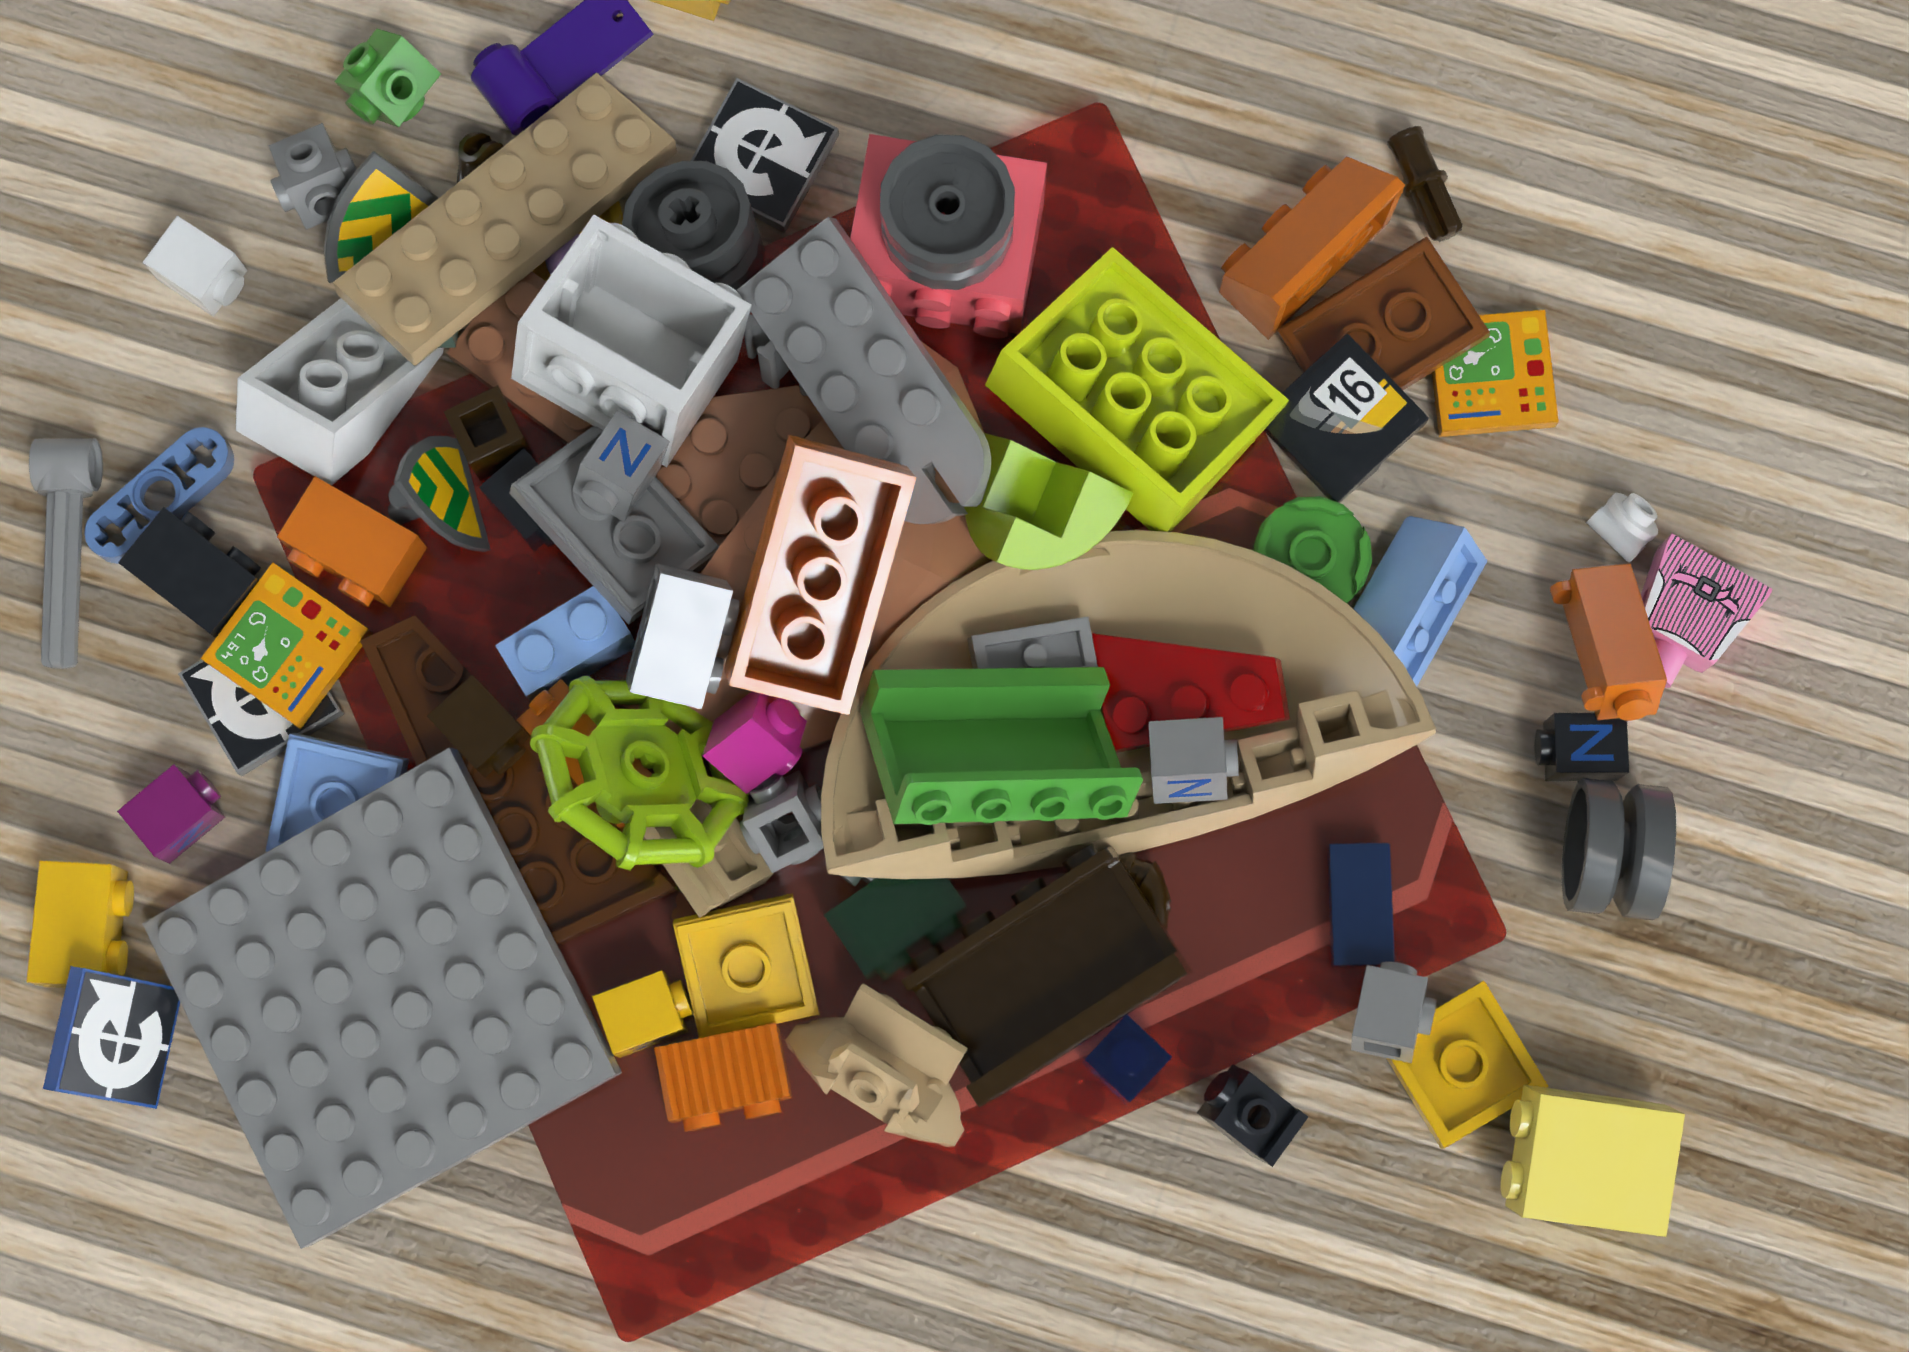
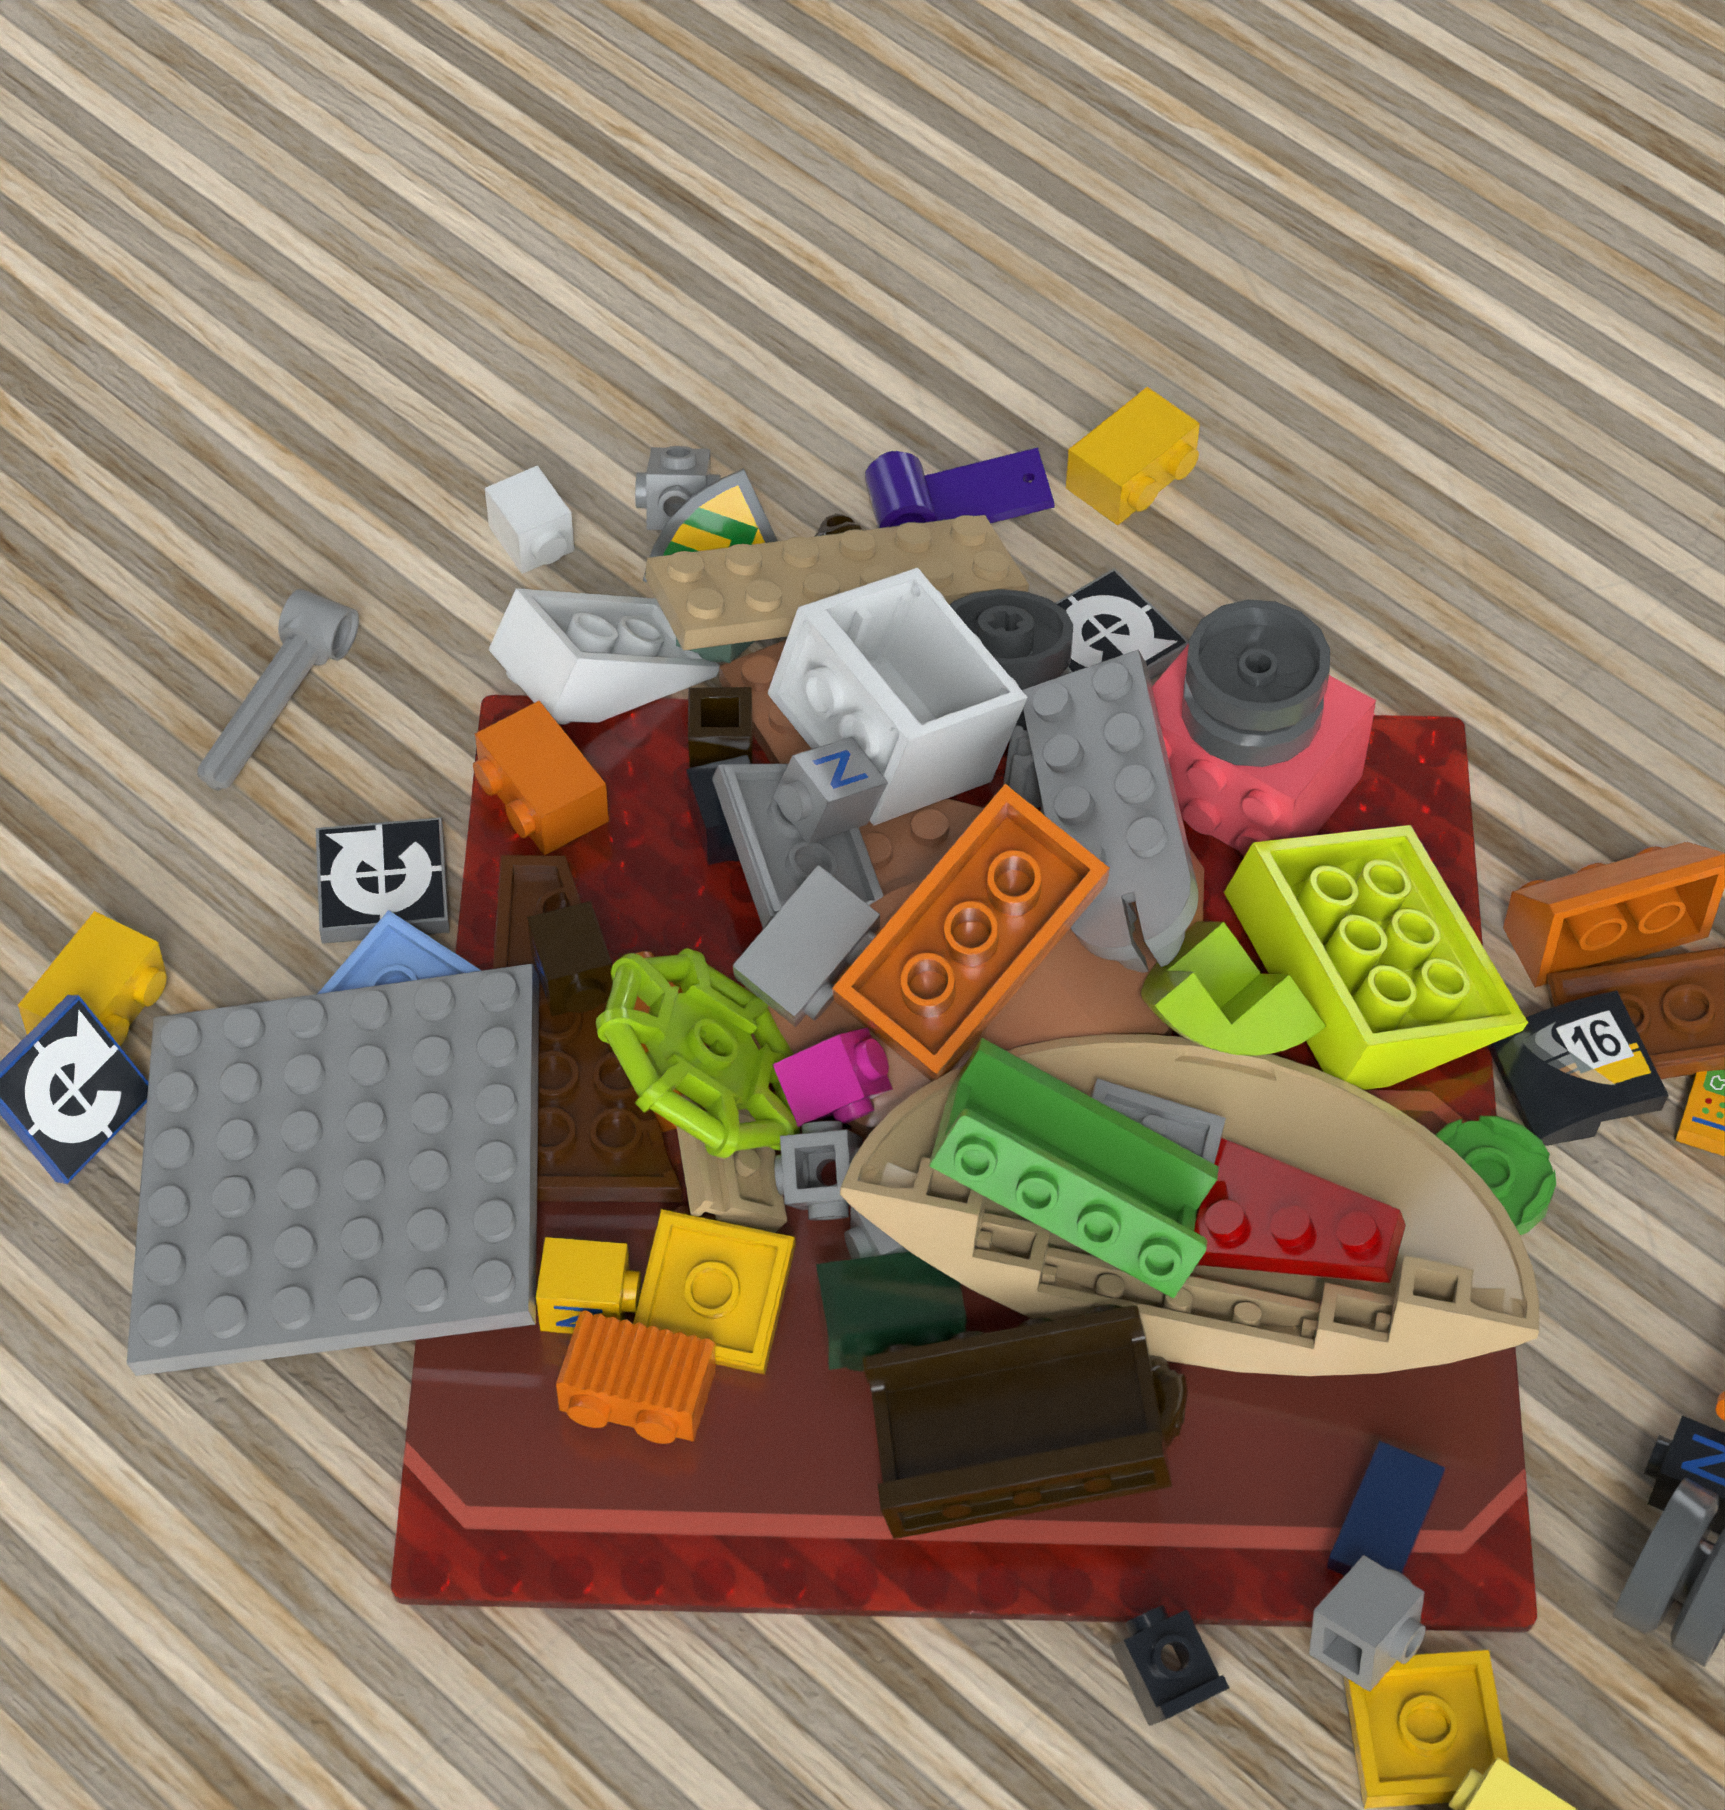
camera: 25 degrees right, 25 degrees down
medium blue beam [85,427,234,564] -> none
magenta brick [117,764,225,864] -> none
black brick [118,507,261,638] -> none
tile [200,562,372,729] -> none
bright green brick [334,29,441,127] -> none
shield [388,436,491,552] -> none
light blue brick [495,586,636,702] -> none
tan piece [785,983,968,1147] -> none
clear blue brick [1082,1014,1172,1105] -> none
light grey brick [1149,717,1239,804] -> none
light blue panel [1353,516,1487,686] -> none

